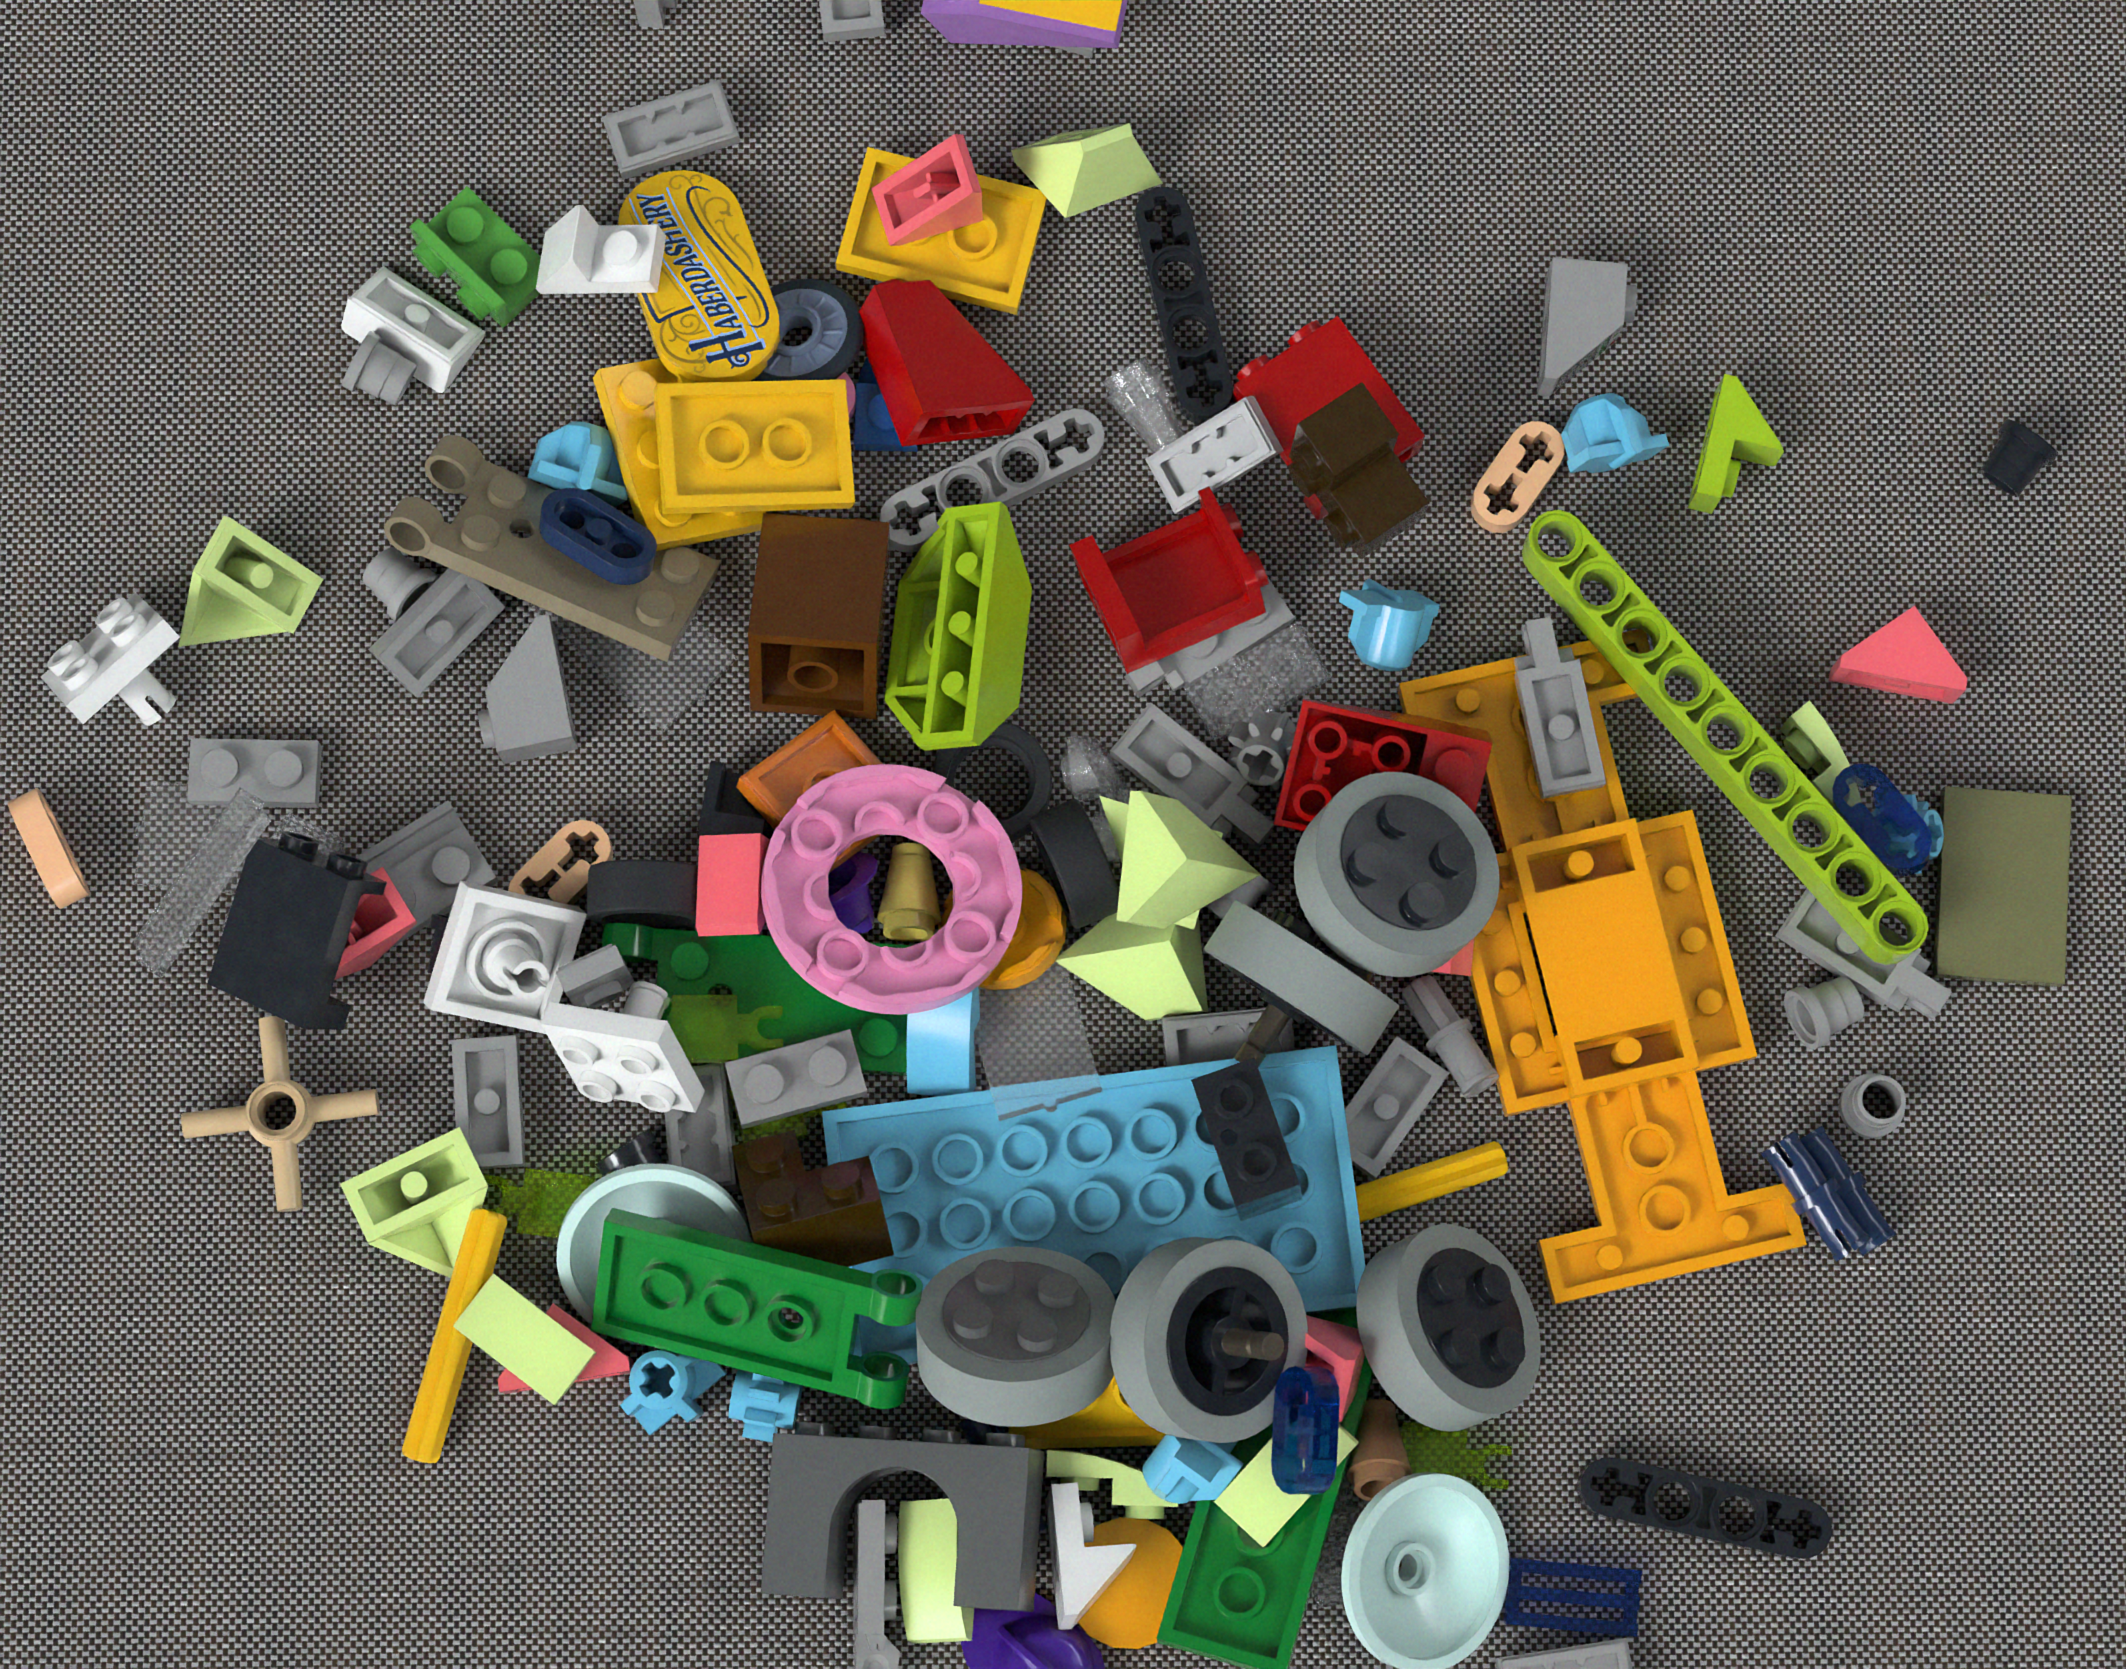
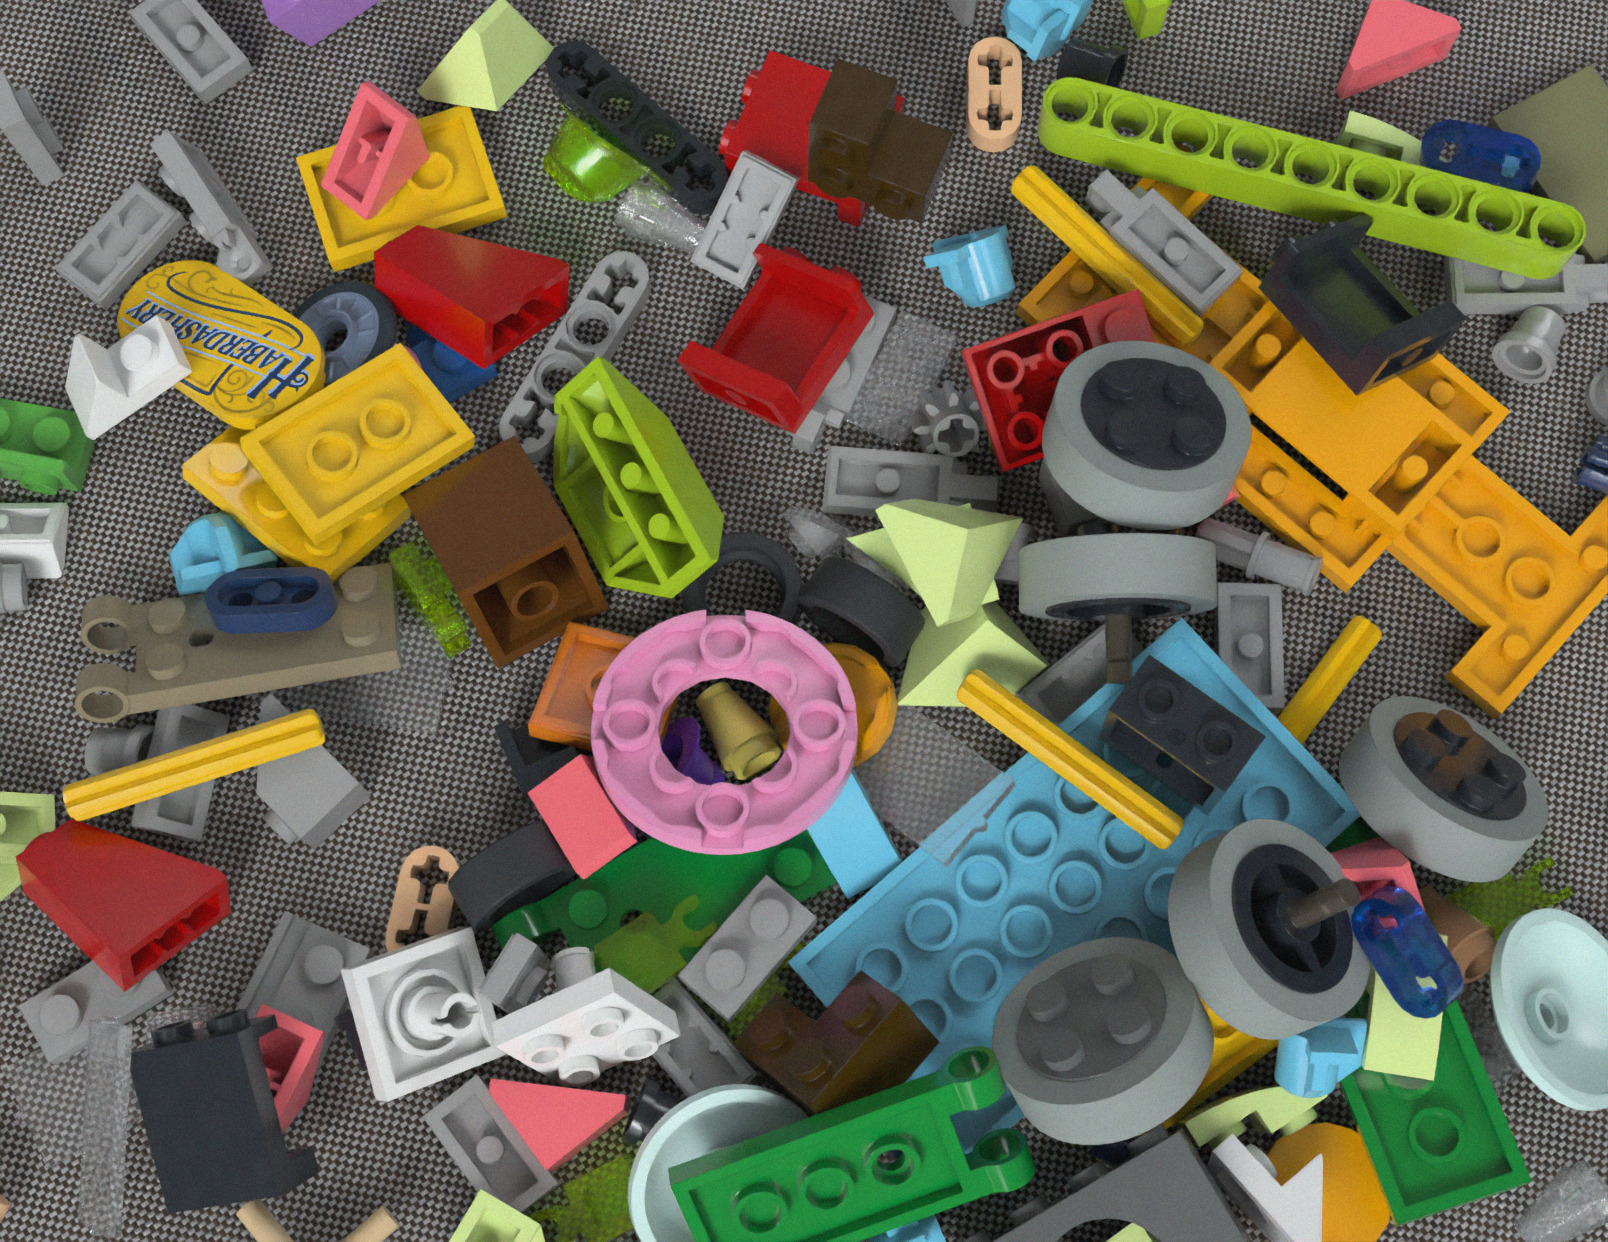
camera: 30 degrees left, 5 degrees down
none -> red slope [16,819,231,992]
none -> yellow axle [63,708,325,821]
none -> light grey hinge [150,131,274,287]
none -> clear neon green plate [389,541,471,659]
none -> coral slope [489,1079,631,1173]
none -> clear neon green piece [543,102,673,204]
none -> yellow axle [957,669,1185,850]
none -> yellow axle [1011,165,1204,349]
none -> black piece [1057,38,1128,88]
none -> black panel [1258,213,1467,396]

